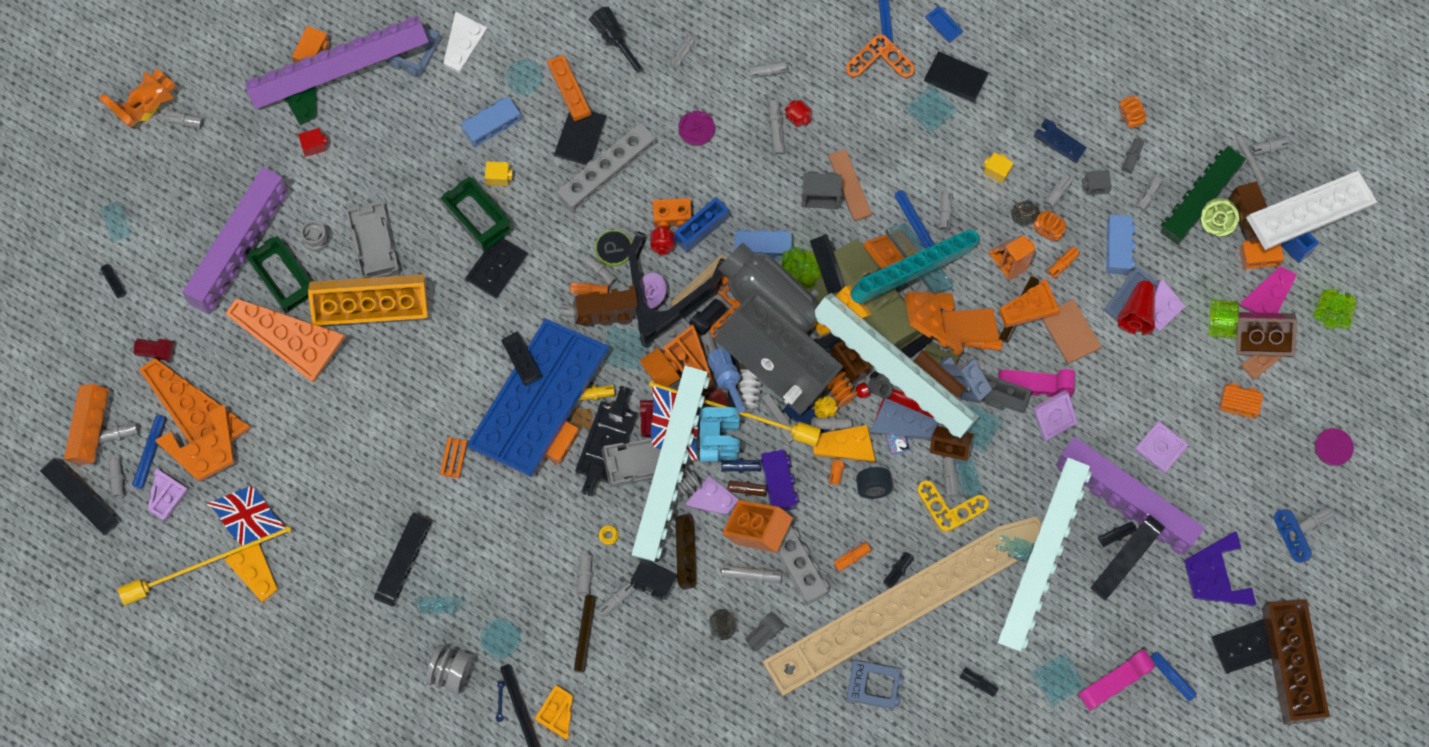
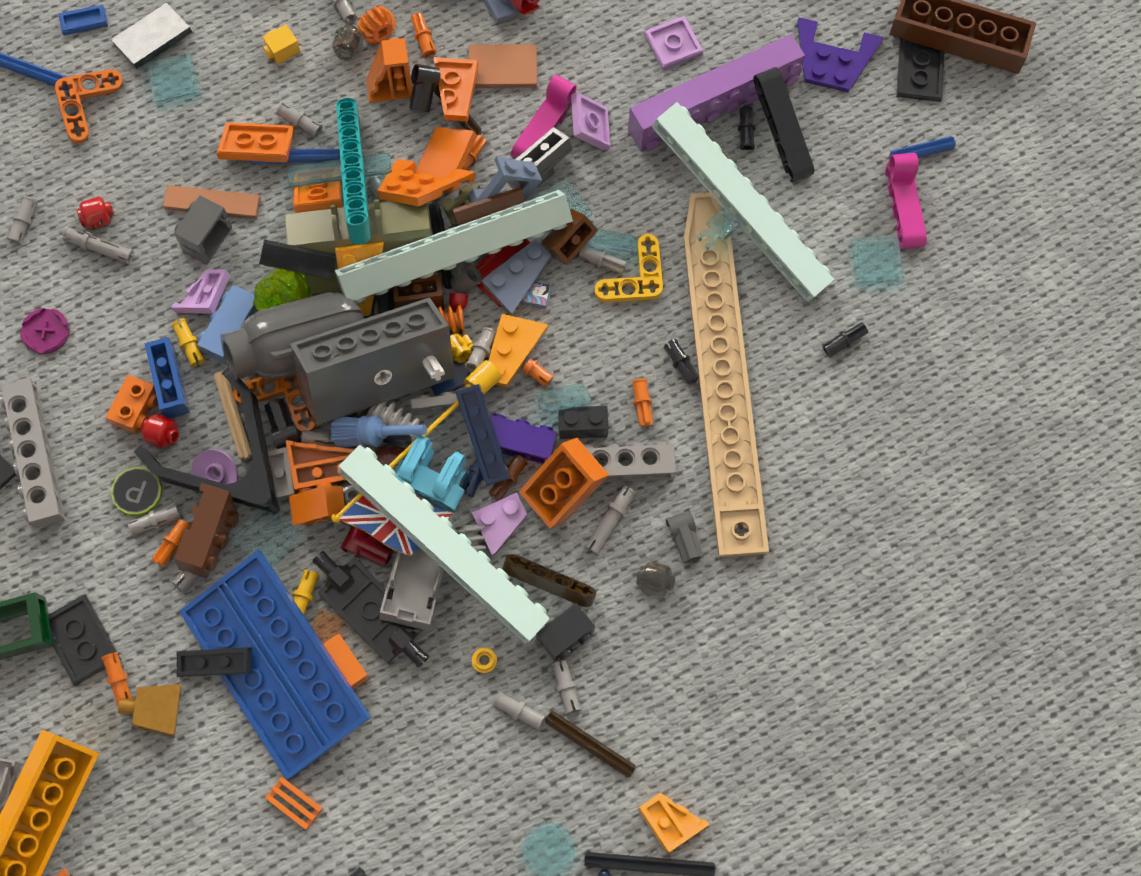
camera: 65 degrees left, 0 degrees up
sand blue window [846,660,903,711] -> none
black wheel [856,467,892,499] -> none
none -> orange pin [101,652,133,706]
none -> pearl gold torso [118,684,181,737]
none -> lavender wing [171,270,231,314]
none -> yellow pin [171,318,205,368]
none -> orange tile [217,122,295,162]
none -> black piece [409,64,440,113]
none -> dark blue tile [455,383,511,486]
none -> clear light blue tile [535,382,591,413]
none -> black brick [558,406,609,439]

